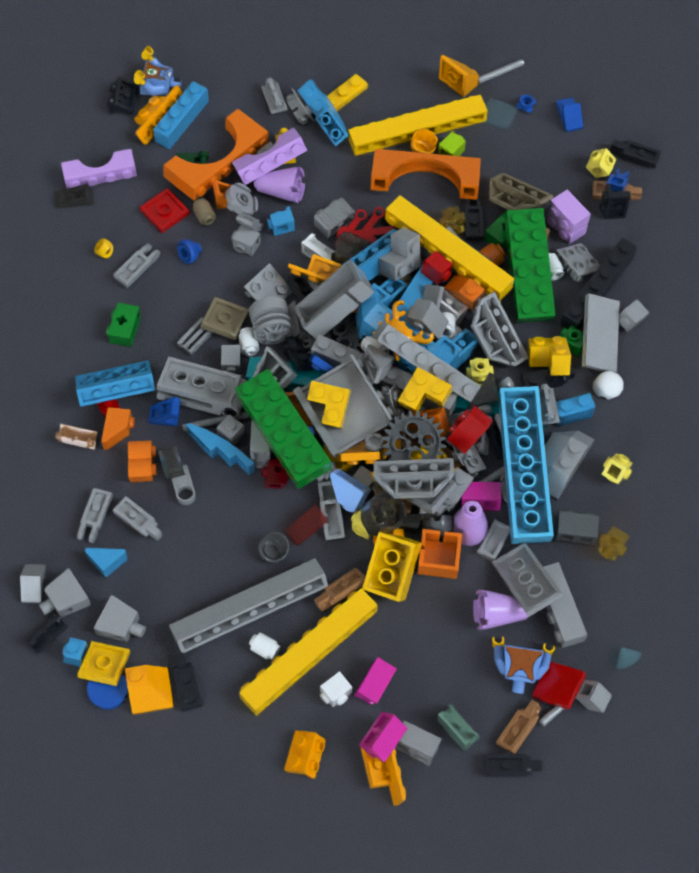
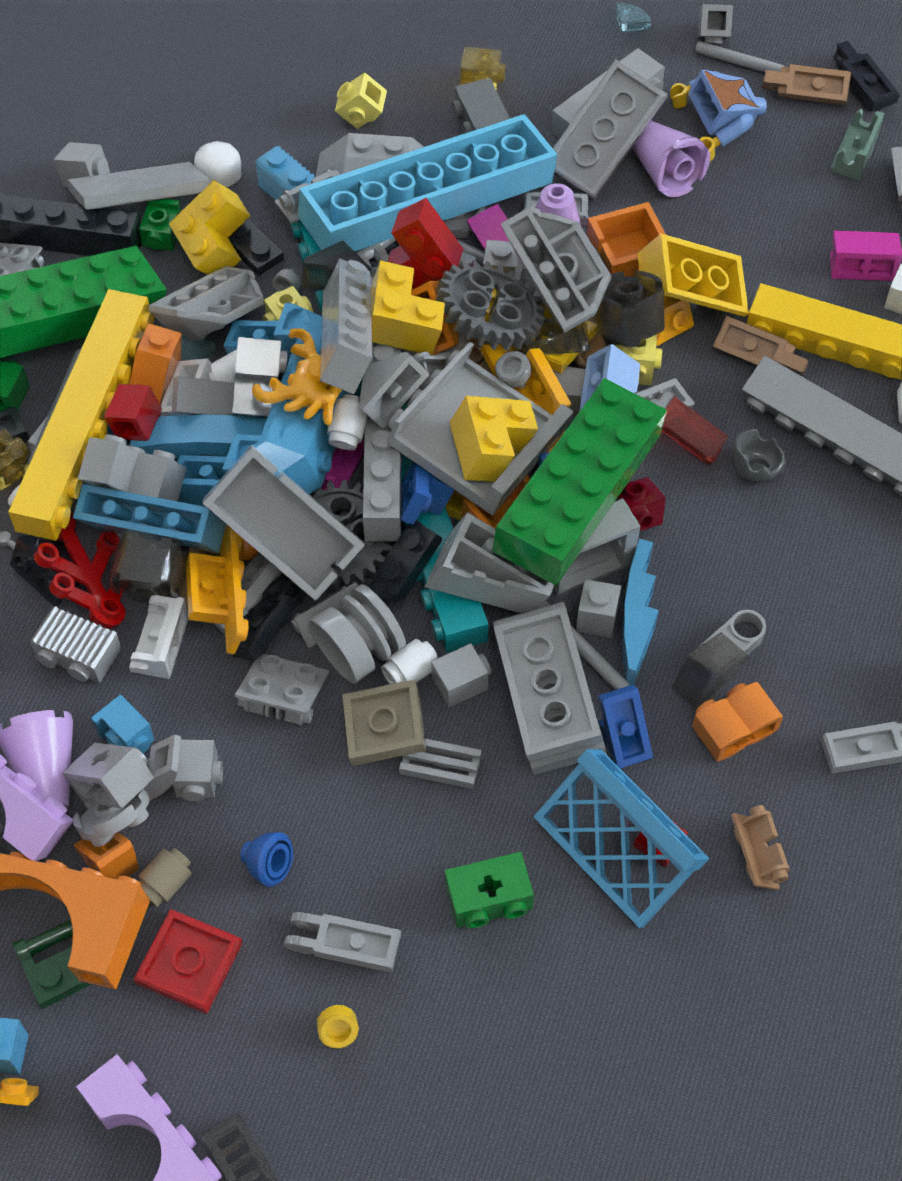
camera: 115 degrees left, 5 degrees down
orange slope [101,407,135,450] -> none
light grey hinge [112,496,163,541] -> none
orange head [479,243,506,266] -> none
red tile [532,662,586,710] -> none
none -> light grey brick [62,743,154,809]

